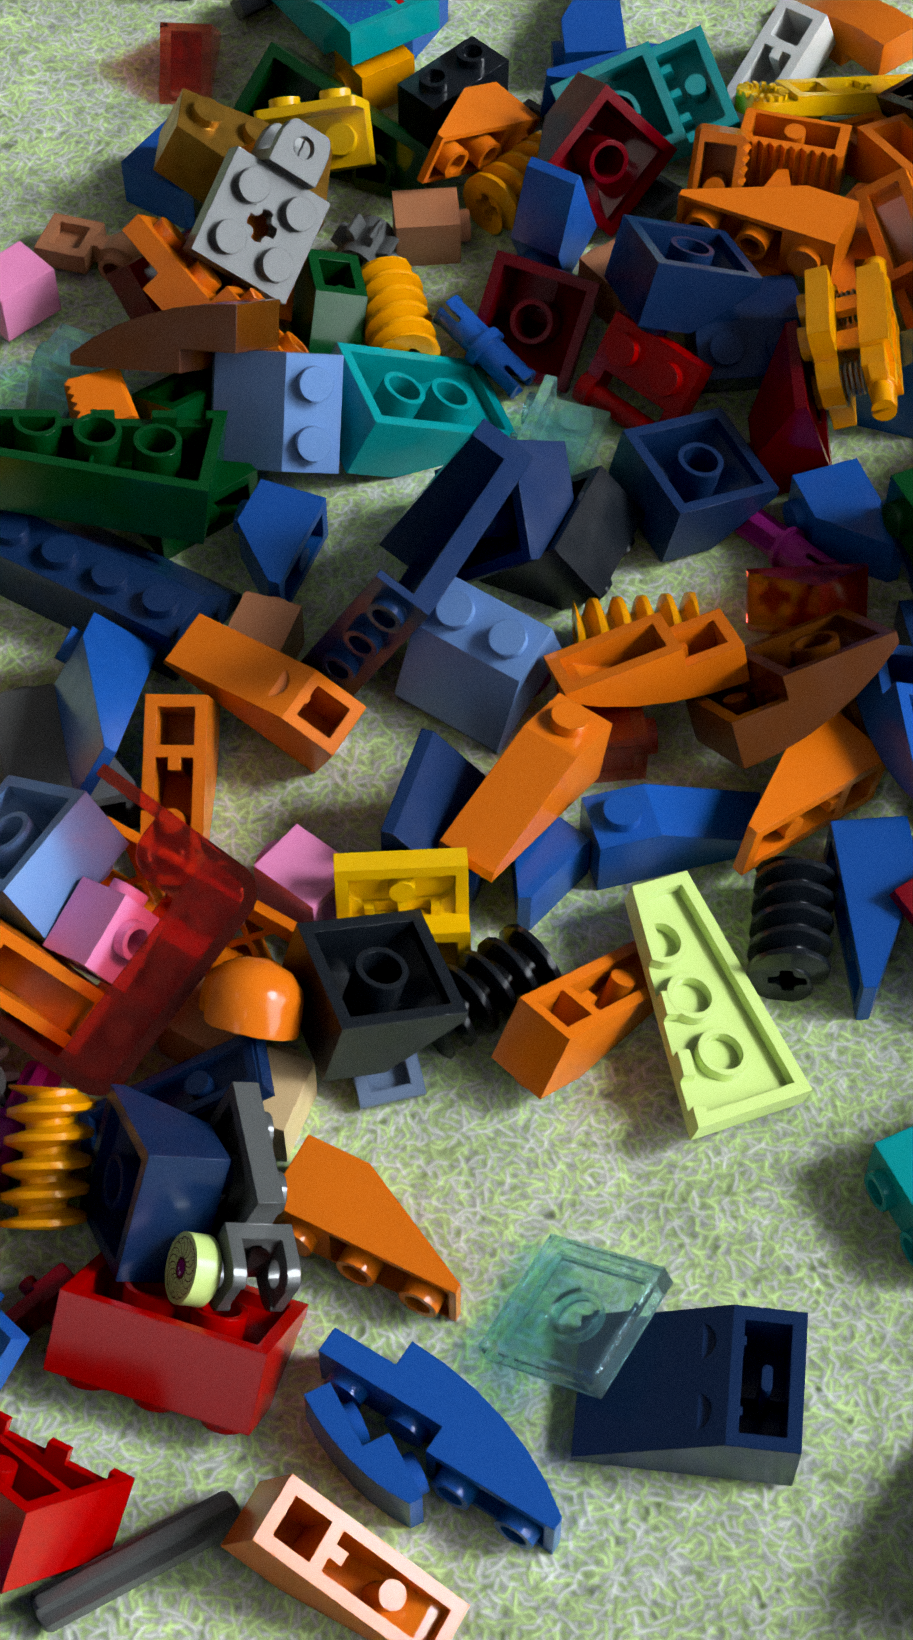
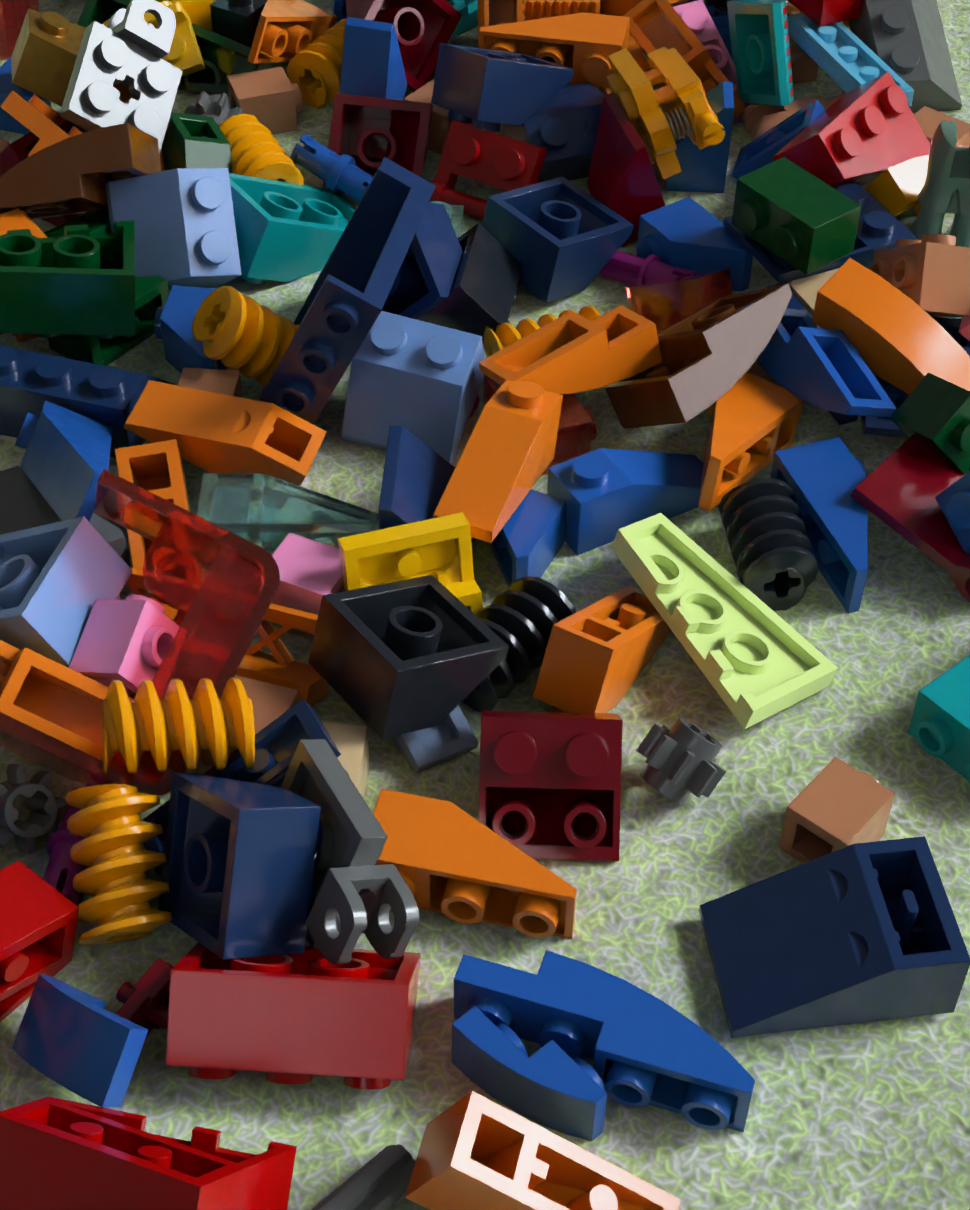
camera: 15 degrees left, 10 degrees down
yellowish green tile [165,1231,222,1308] -> none
orange hair [199,956,304,1041] -> none
clear light blue tile [478,1233,673,1400] -> none
none -> light orange piece [102,678,255,773]
none -> light orange piece [191,286,300,387]
none -> clear light blue slope [196,473,379,566]
none -> dark red slope [478,710,623,861]
none -> dark grey gear [636,717,726,804]
none -> nougat brick [779,757,895,864]

